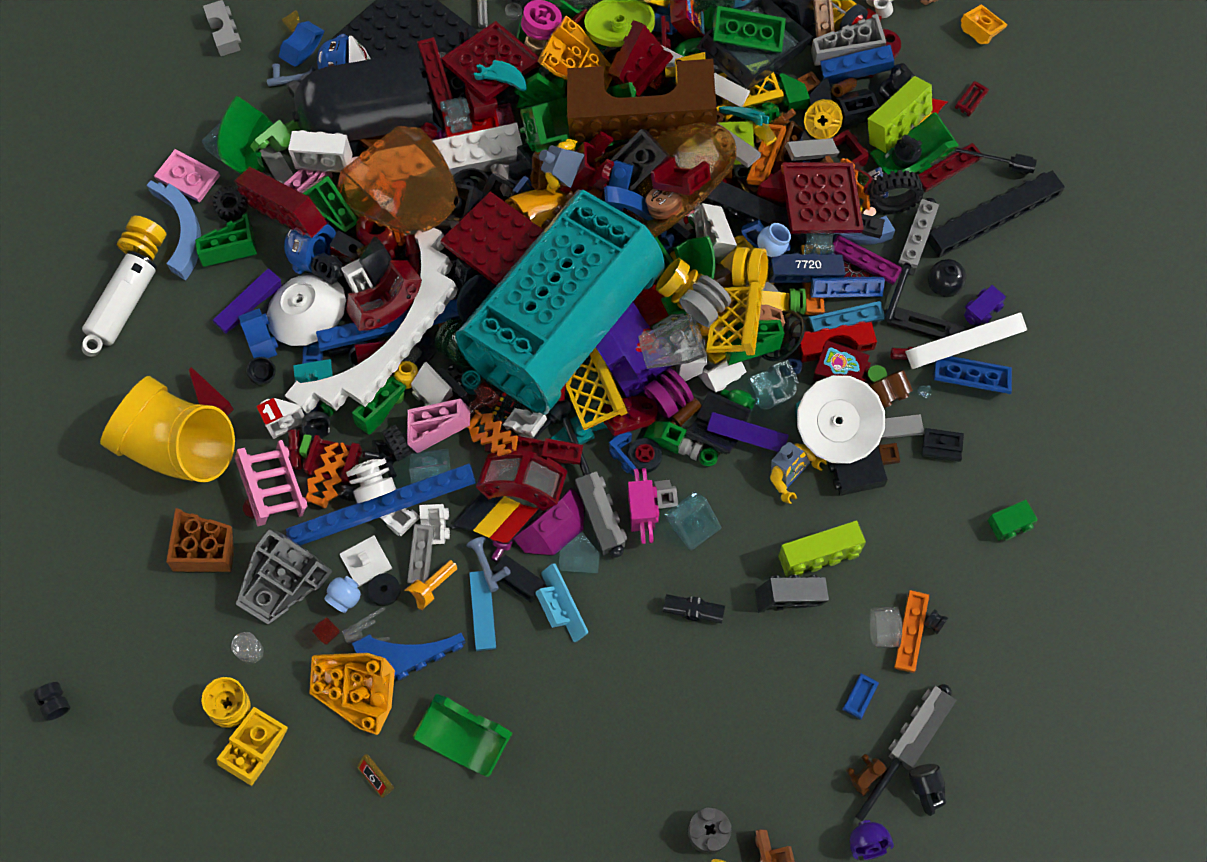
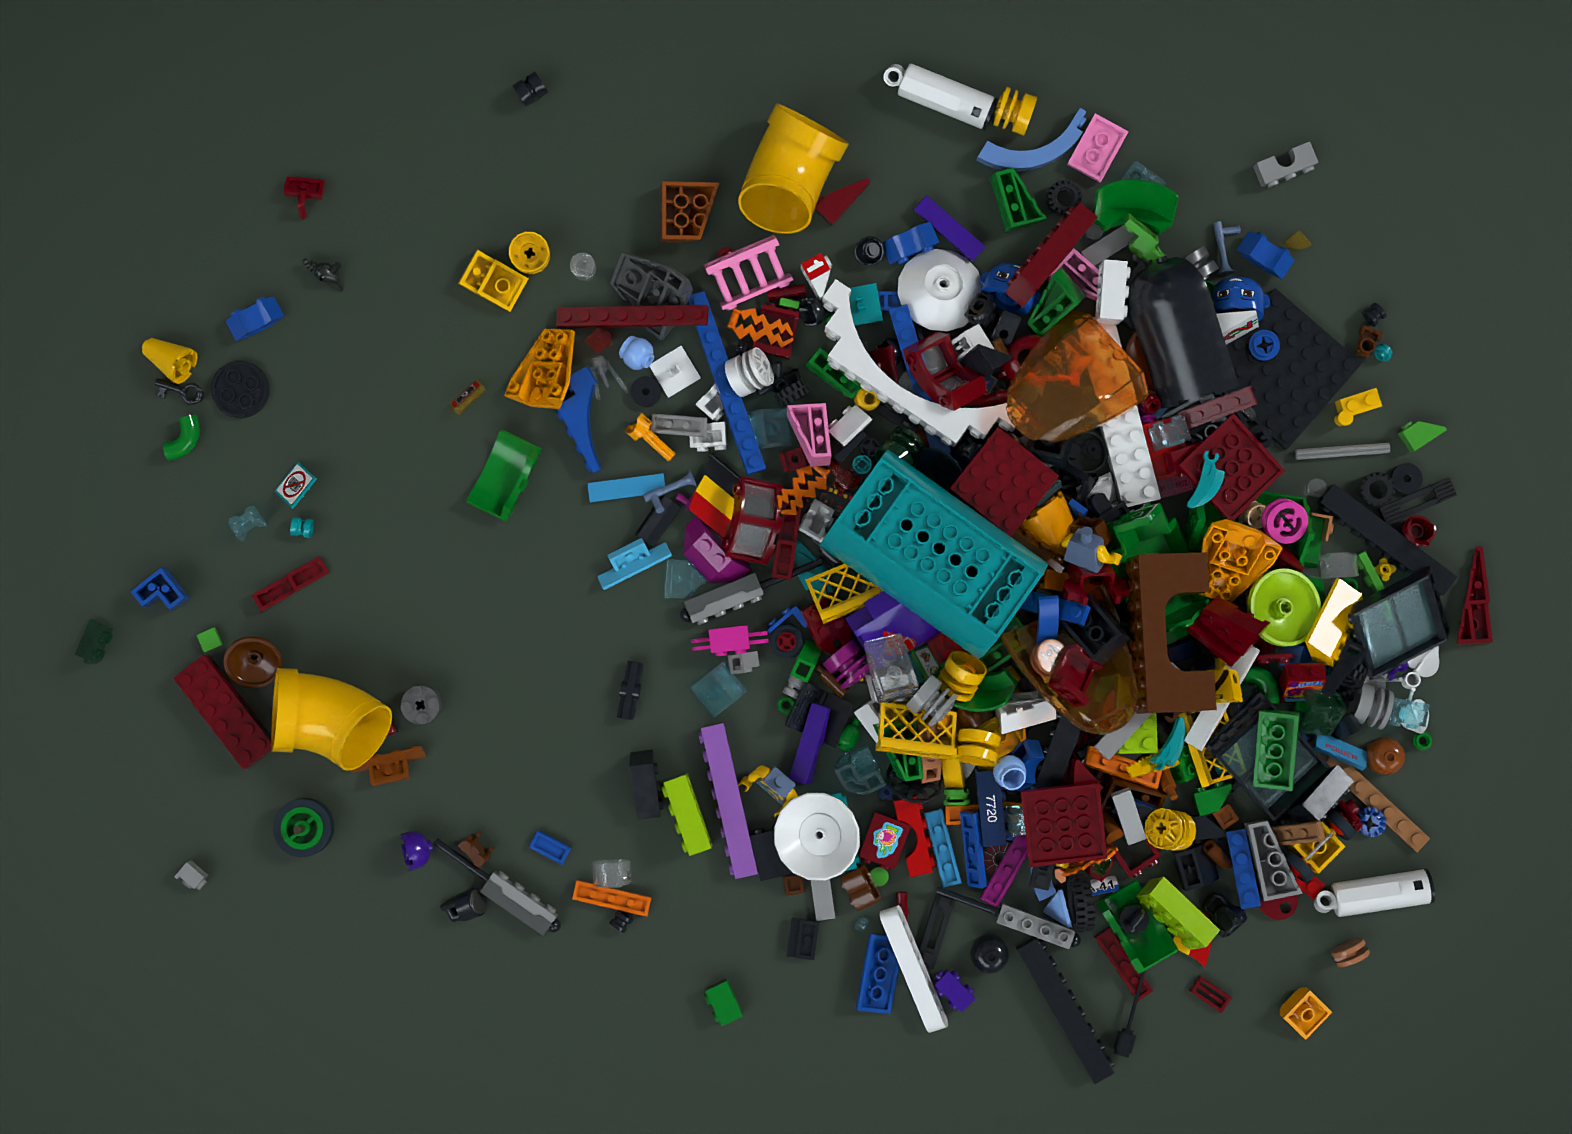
camera: 85 degrees right, 20 degrees up
none -> dark red plate [556,305,709,328]
none -> medium lavender brick [698,722,758,879]
none -> dark red brick [779,447,808,473]
none -> light blue slope [1043,888,1072,928]
none -> blue gear [1249,330,1280,361]

